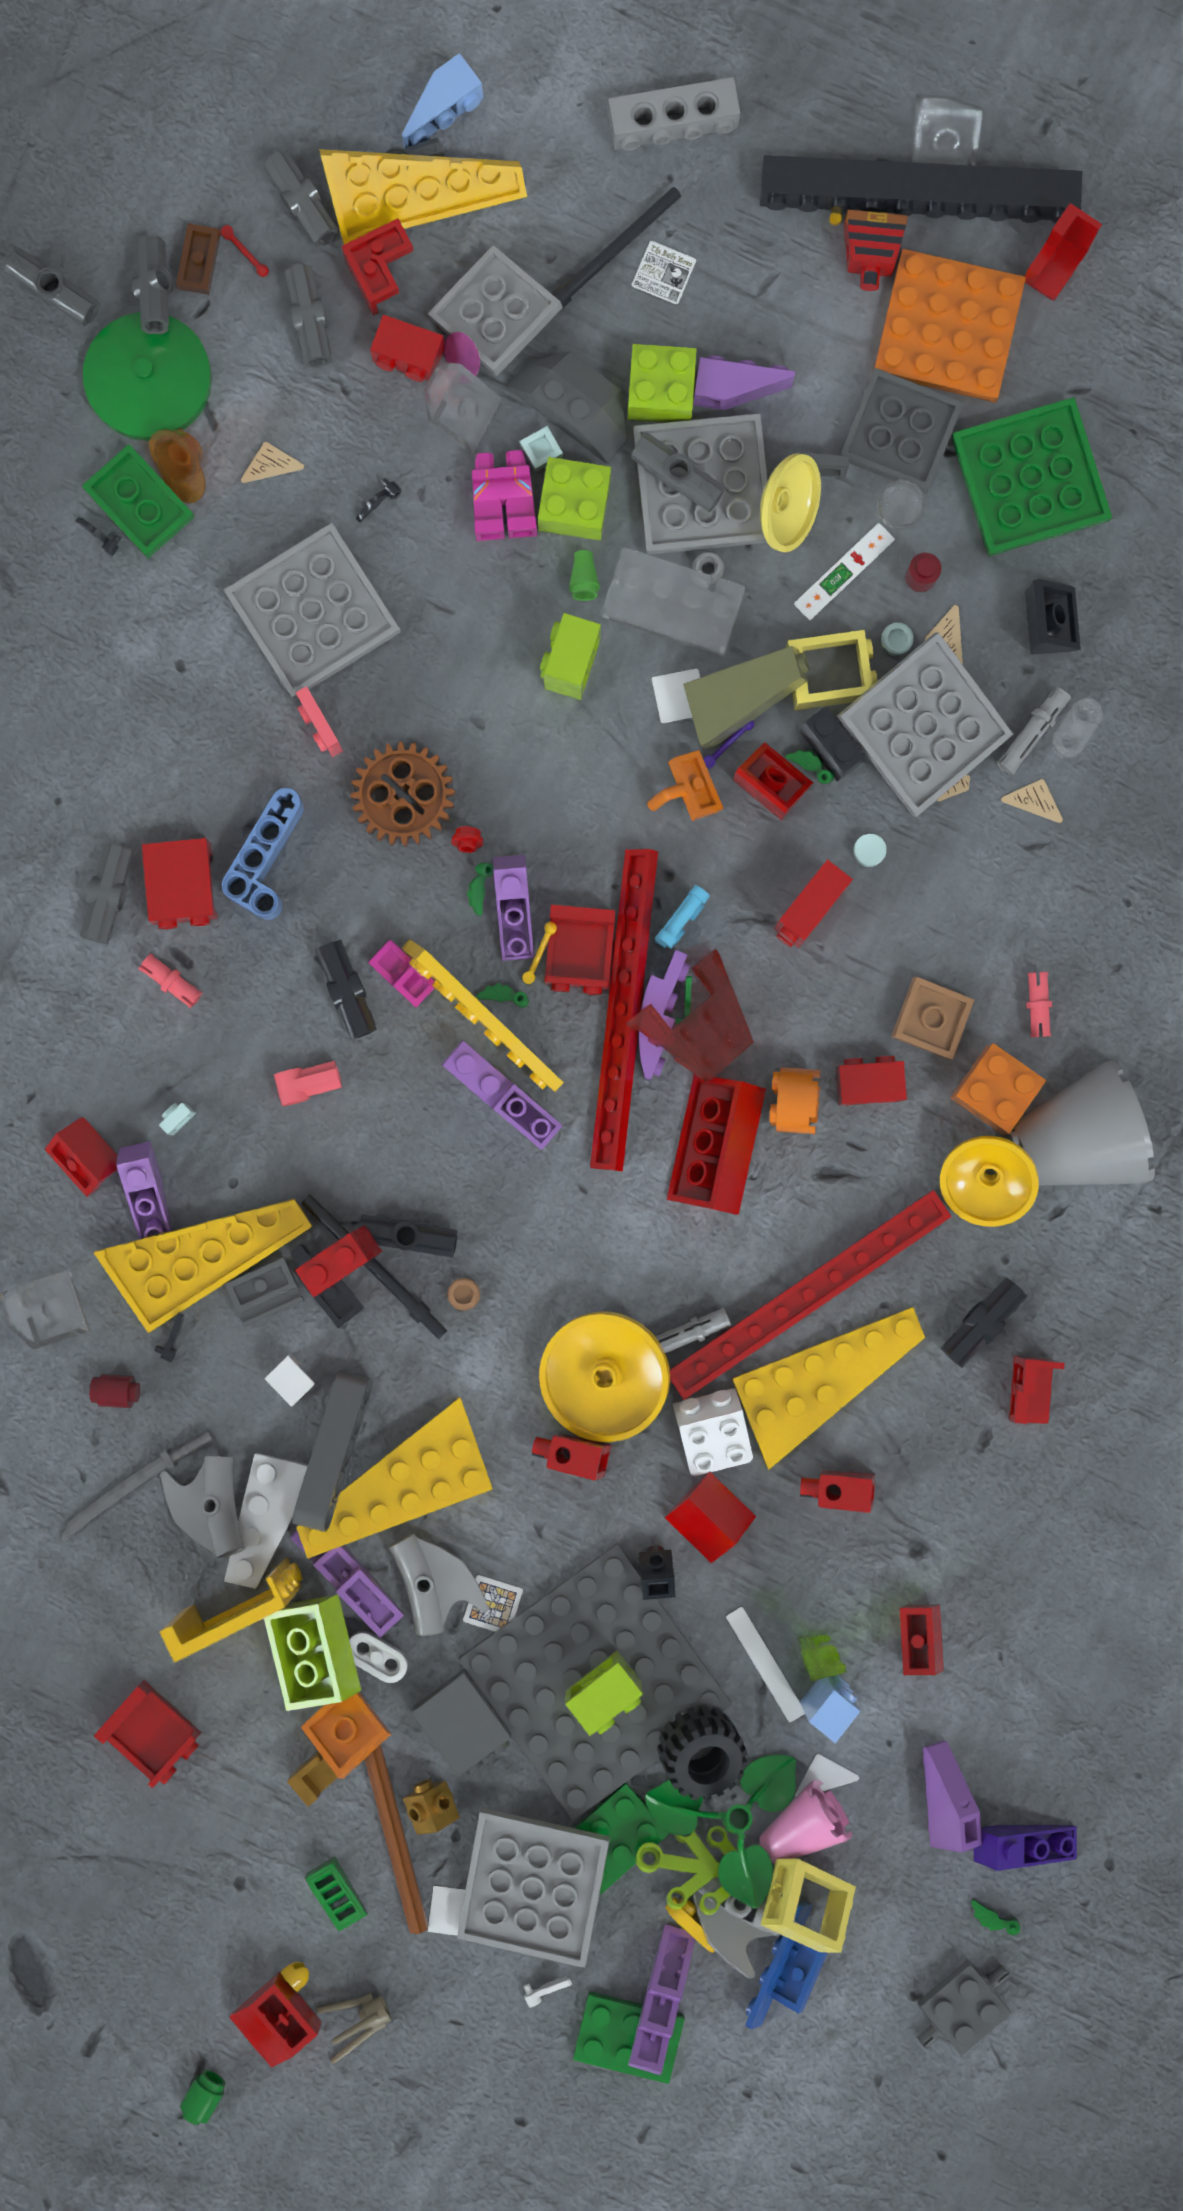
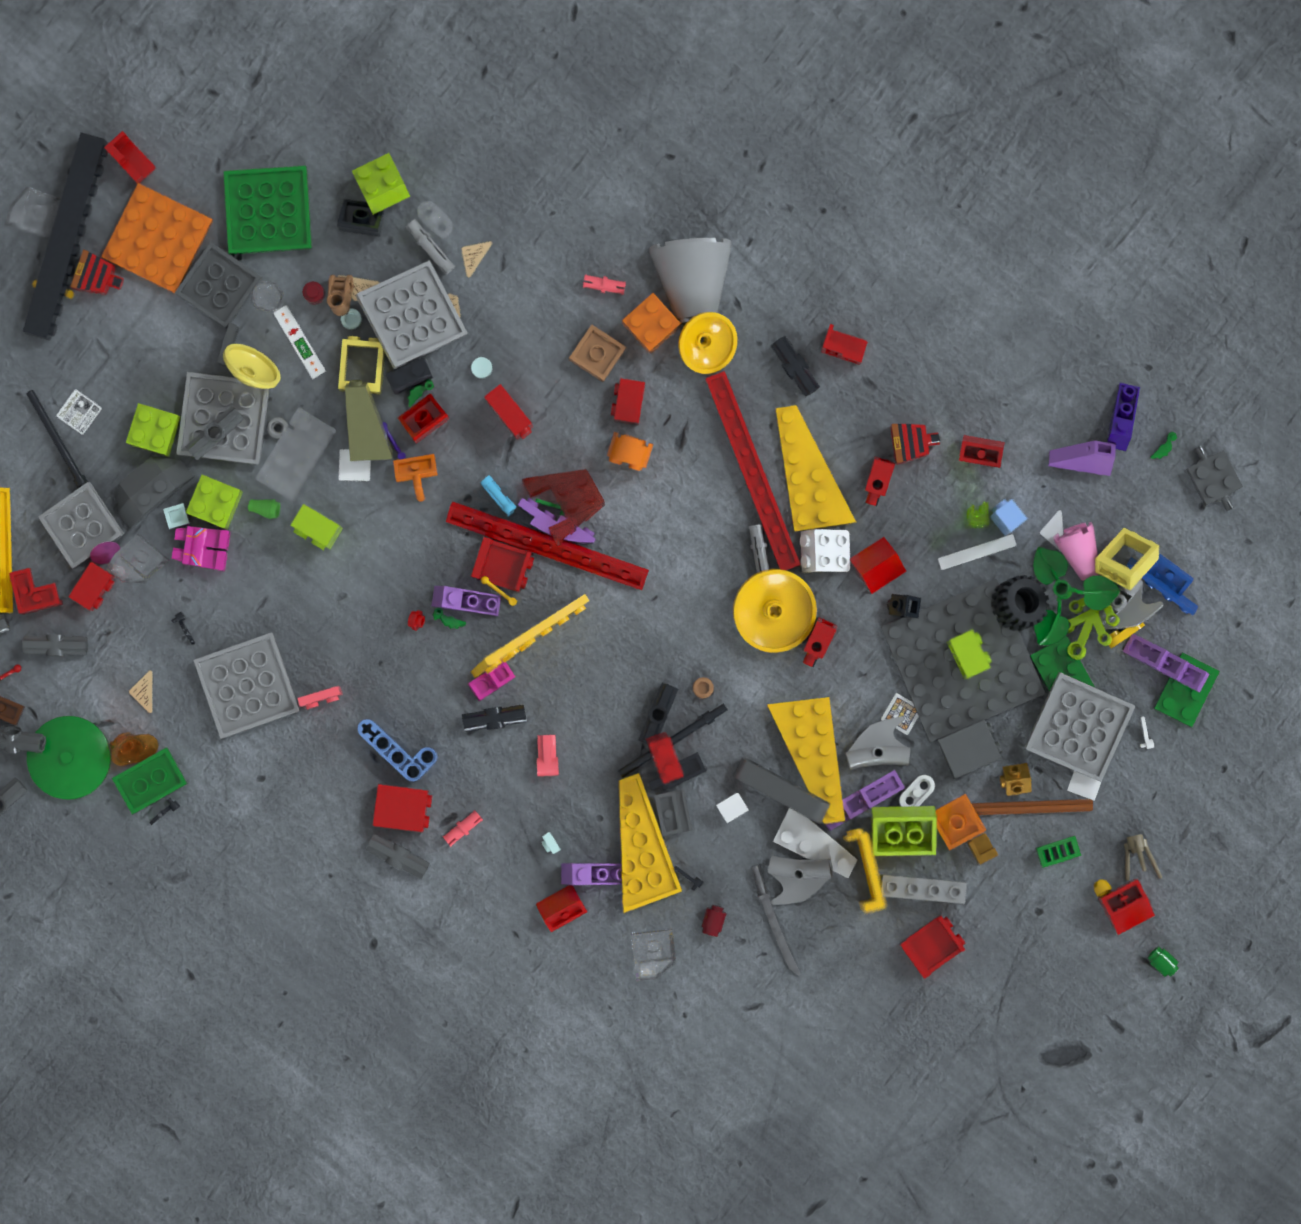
camera: 70 degrees left, 0 degrees up
dark orange gear [350,741,455,847] -> none
medium lavender slope [441,1040,563,1150] -> none
green piece [476,983,529,1008] -> none
red slope [666,1074,766,1215] -> none
medium lavender slope [693,355,795,410] -> none
none -> medium nougat piece [327,275,354,316]
none -> lime brick [352,153,410,214]
none -> light grey brick [881,875,967,904]
none -> torso [890,424,940,465]

